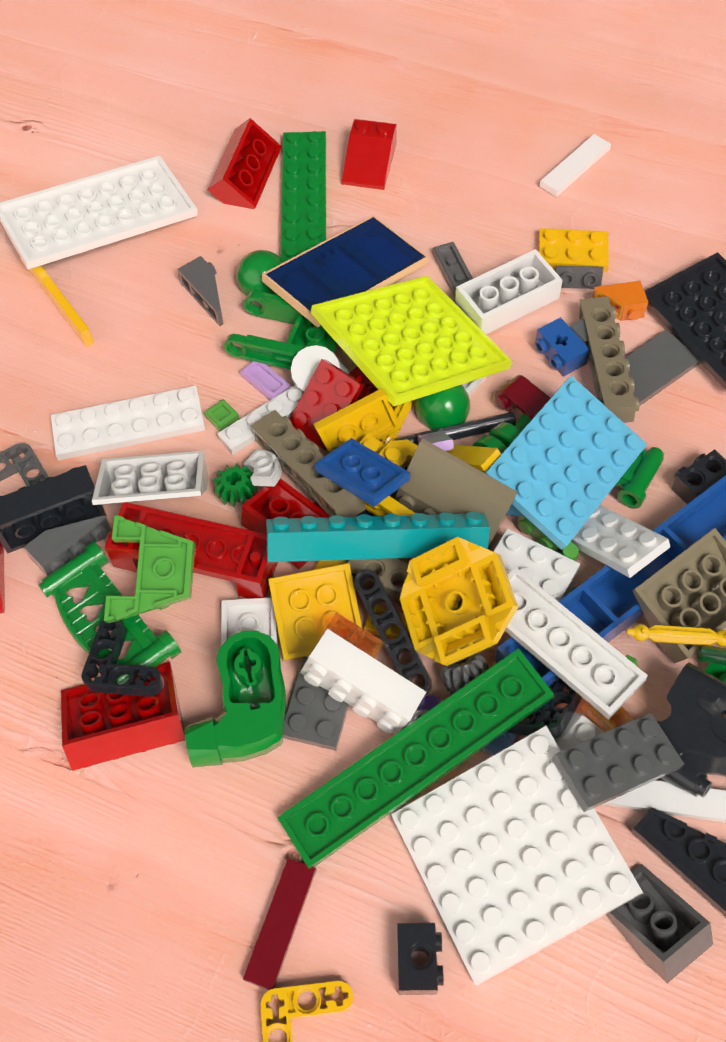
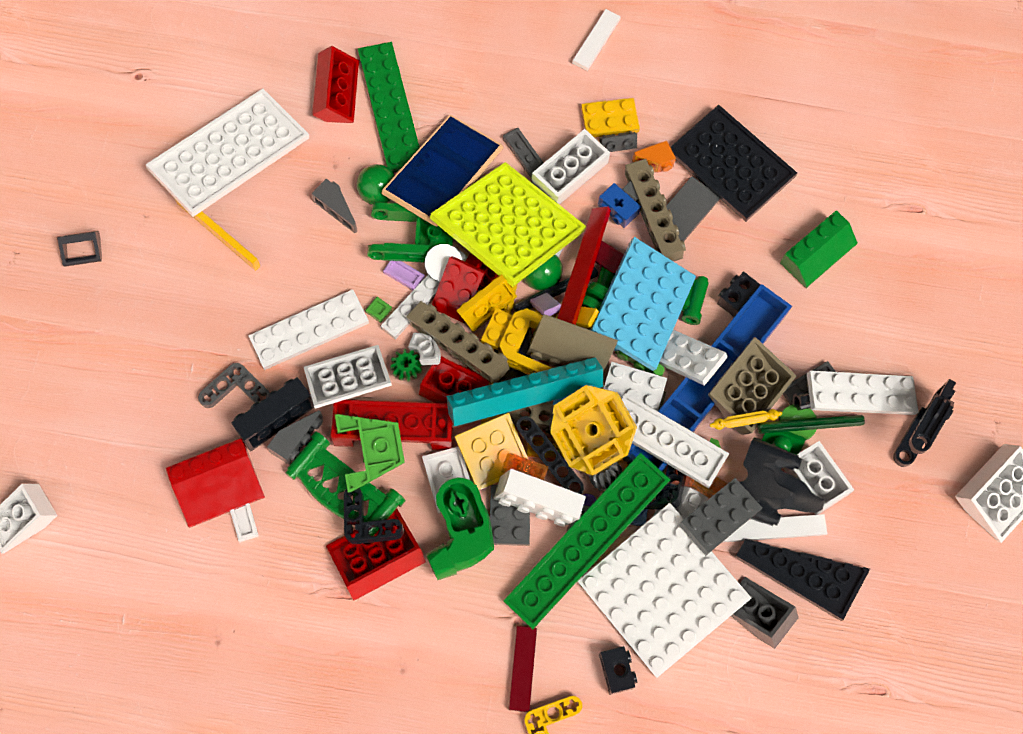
camera: 20 degrees left, 10 degrees up
blue tile [315,438,410,507] -> none
red slope [342,119,397,190] -> none
none -> red tile [557,206,611,325]

